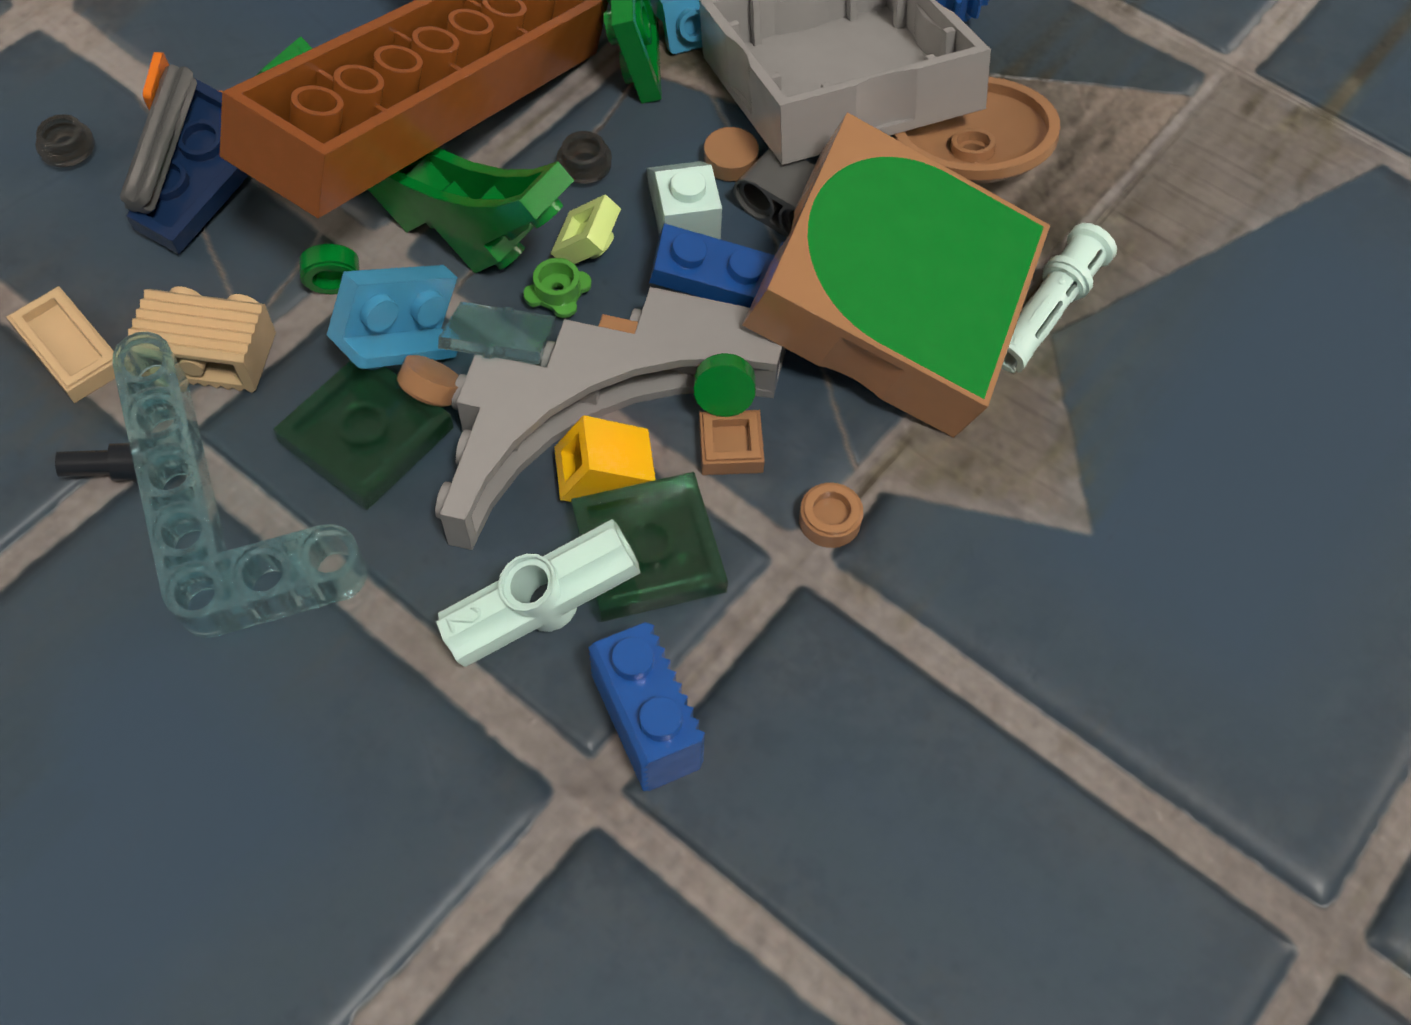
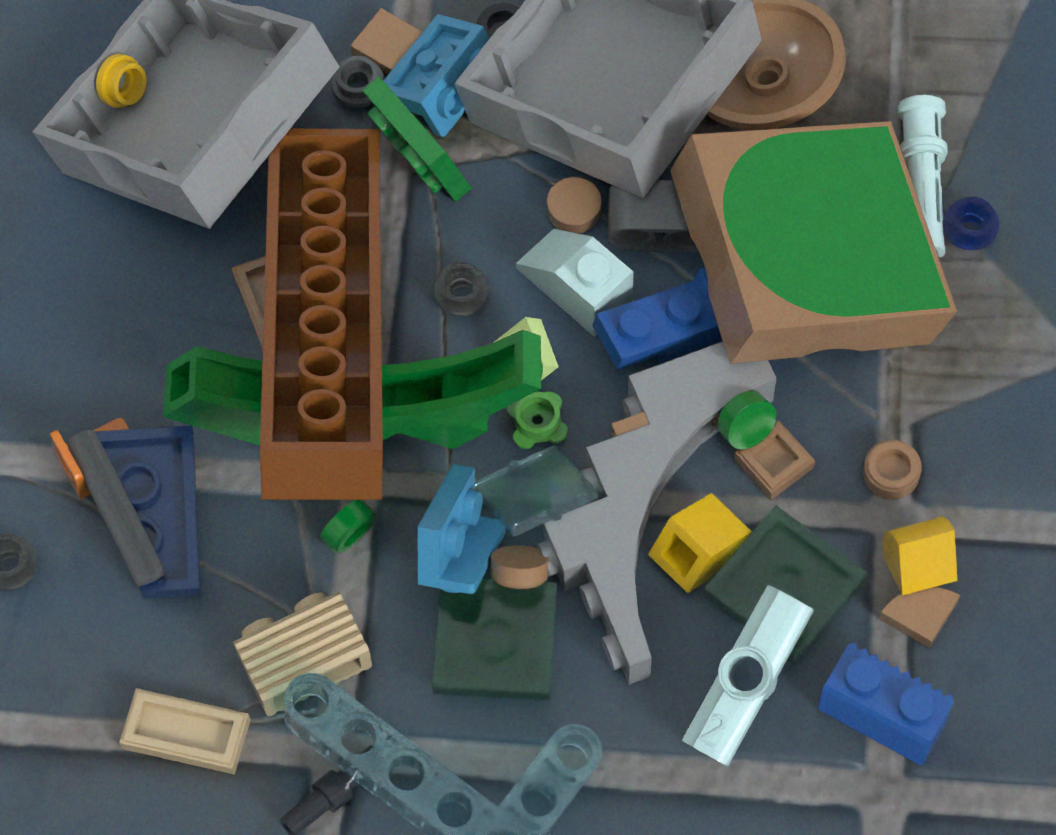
camera: 30 degrees left, 5 degrees up
none -> medium nougat tile [879,587,960,648]
none -> yellow brick [883,516,958,596]
none -> clear blue plate [943,197,999,251]

